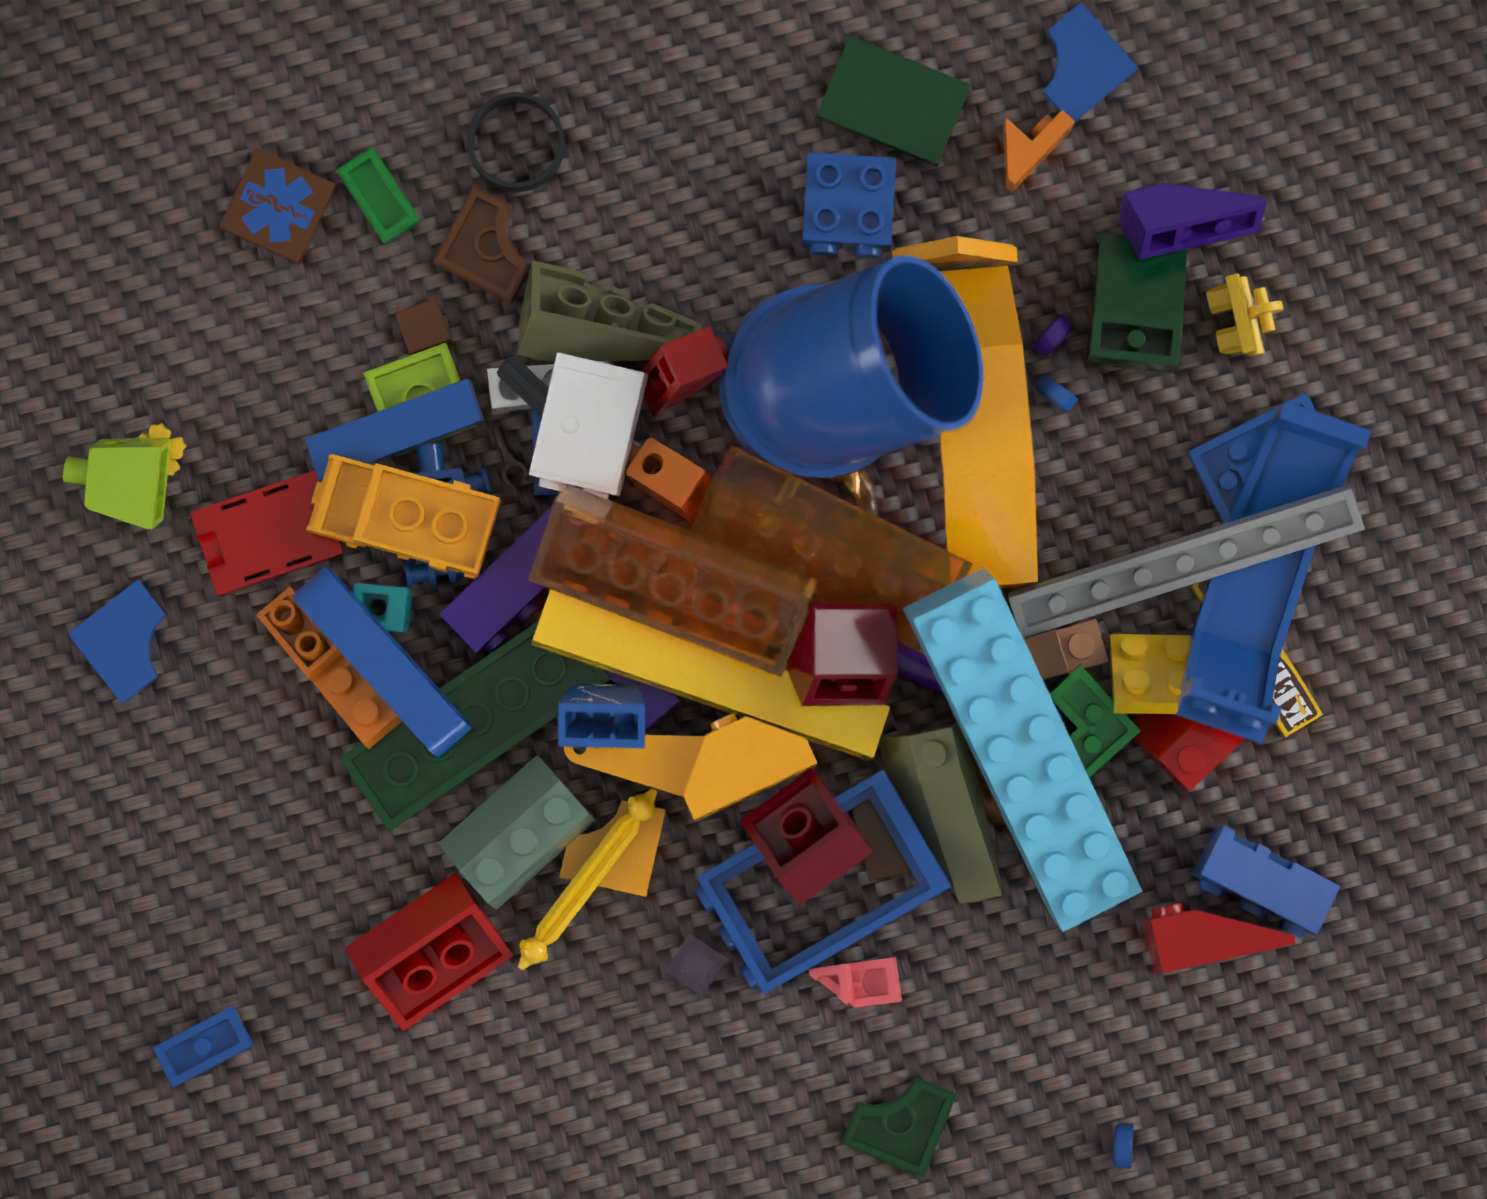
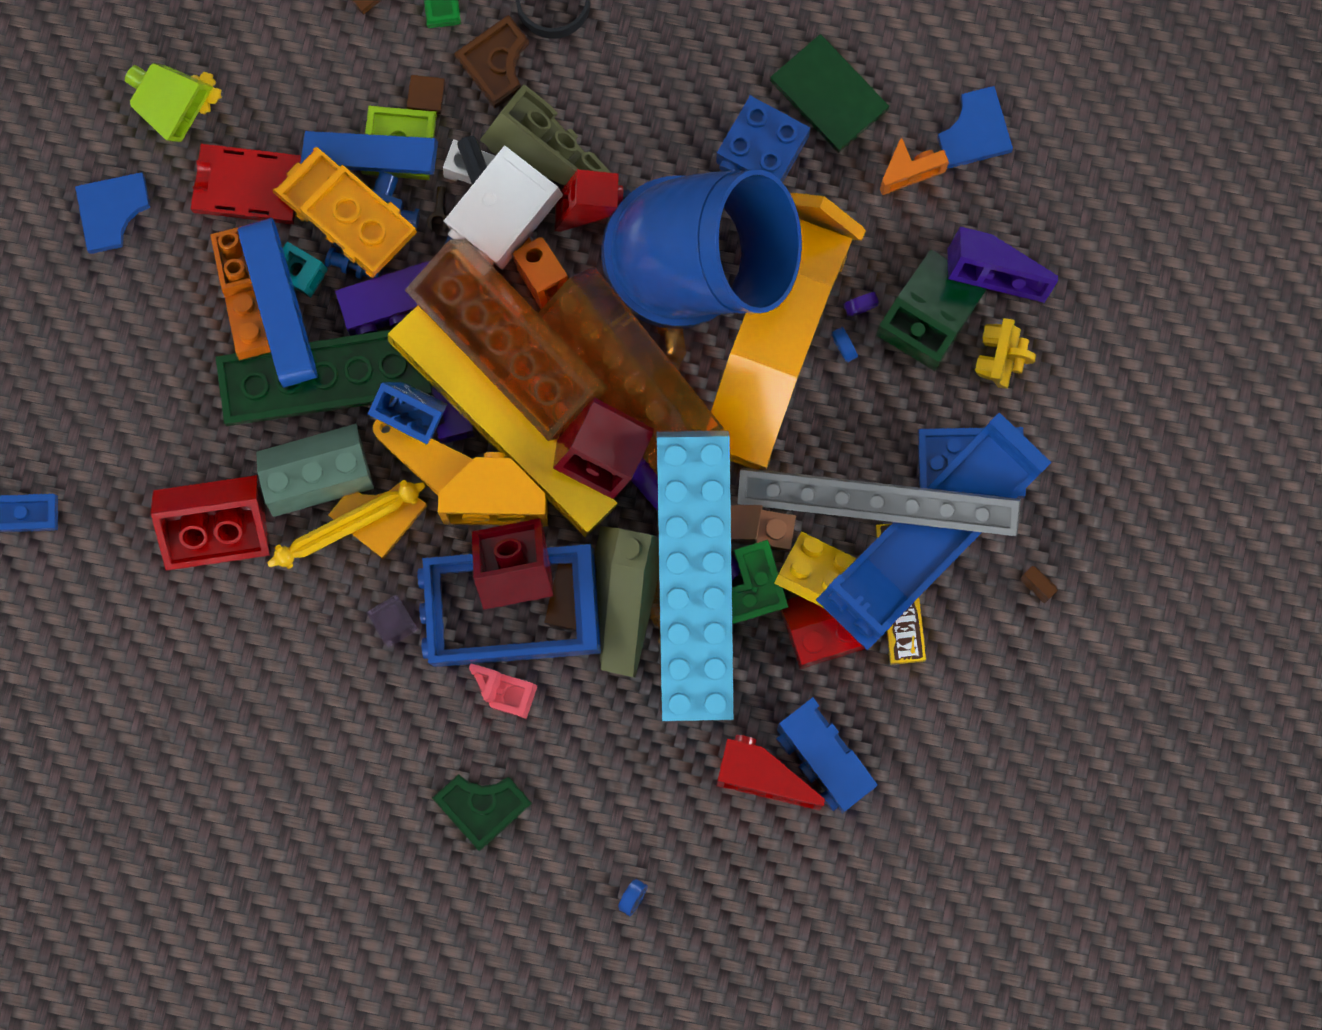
camera: 25 degrees right, 5 degrees down
none -> reddish brown tile [1020,566,1058,604]

